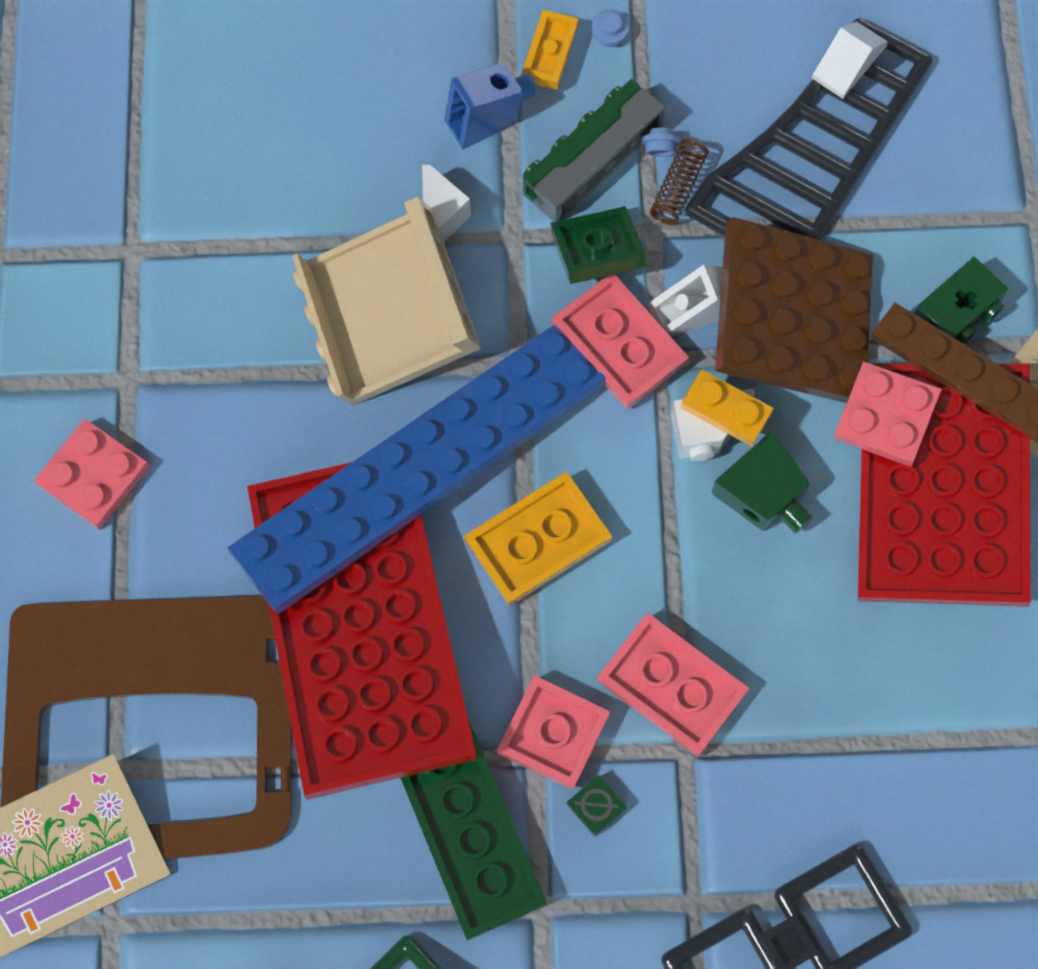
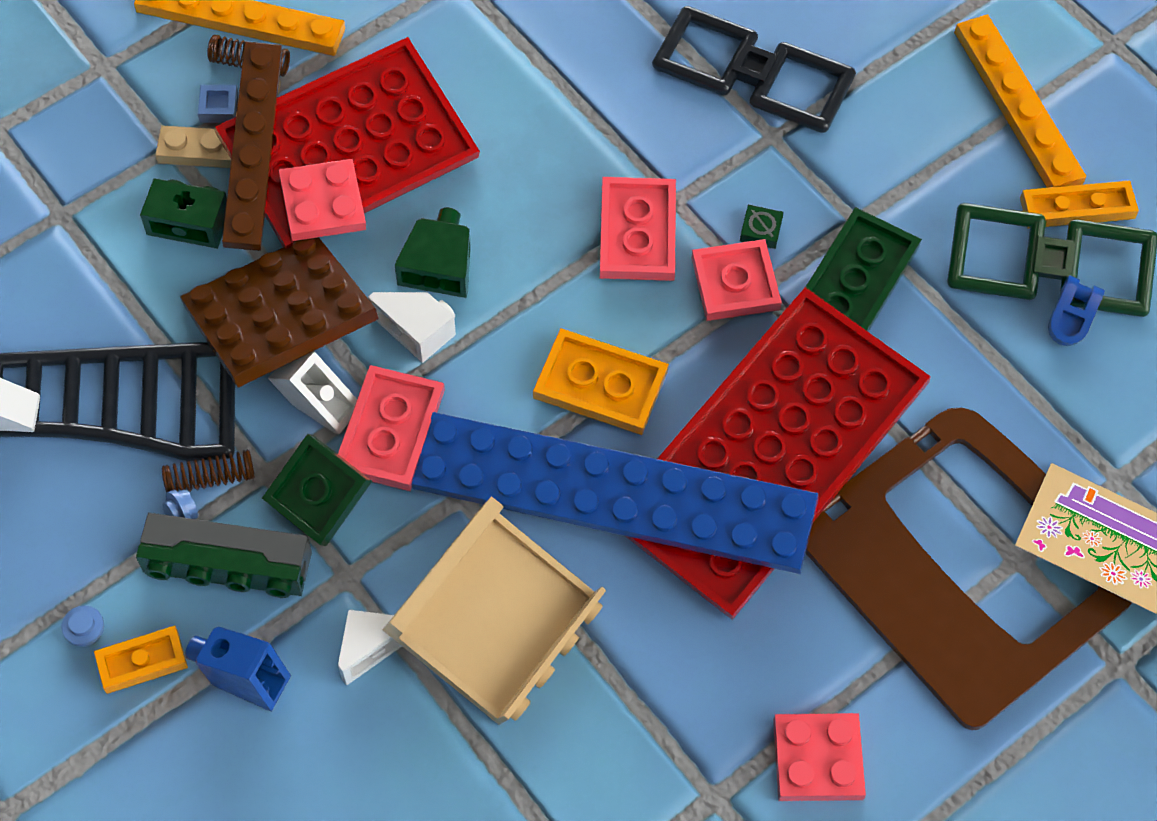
camera: 130 degrees left, 10 degrees down
light orange plate [680,369,774,447] -> none

